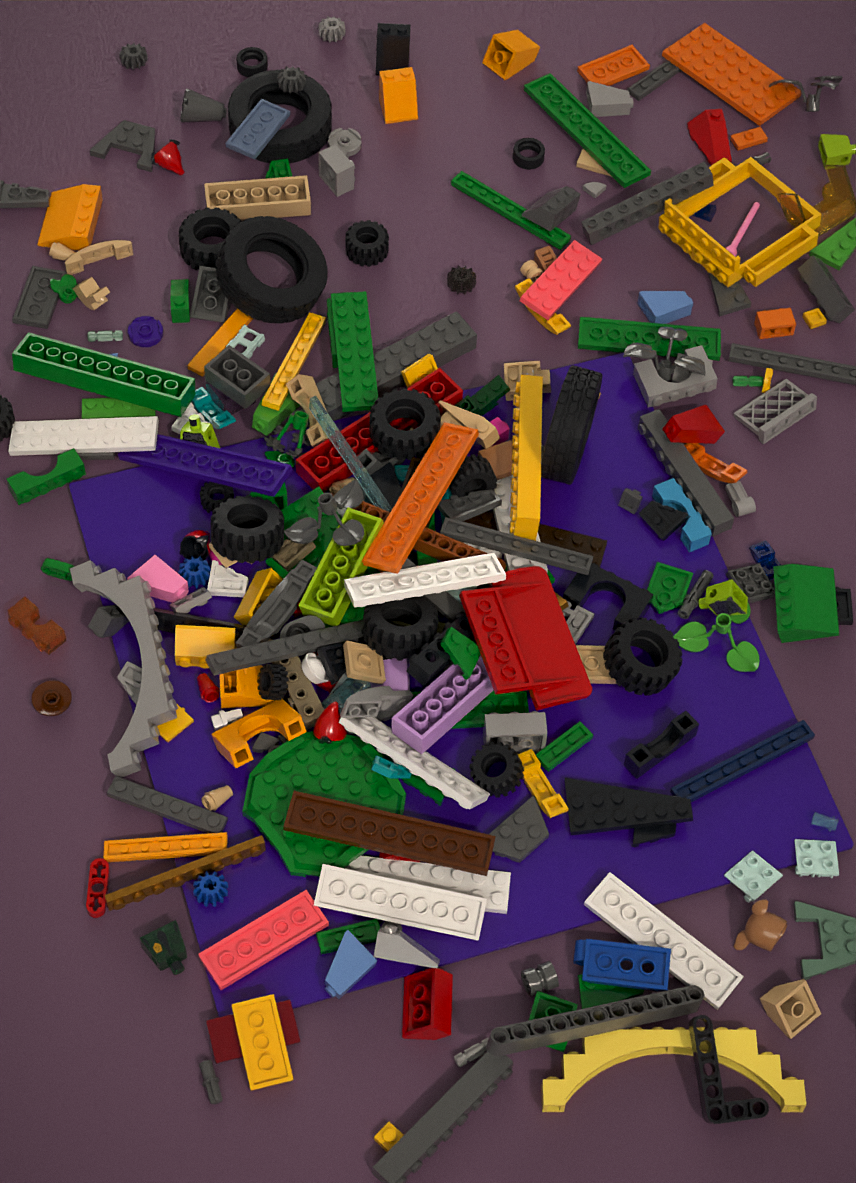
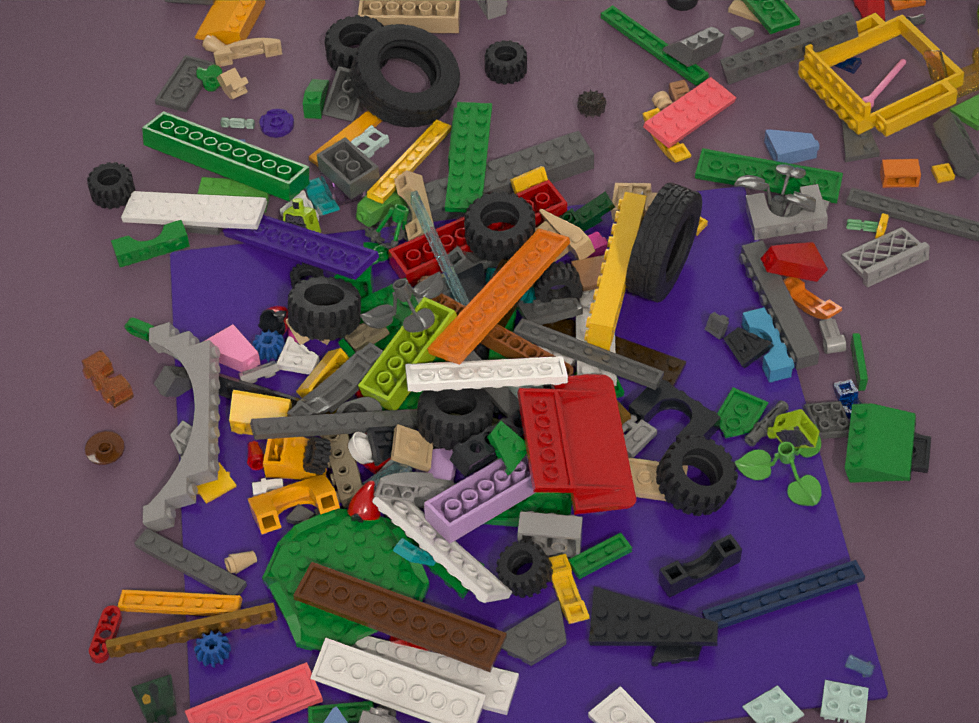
camera: 15 degrees right, 5 degrees down
none -> green tile [850,333,868,391]

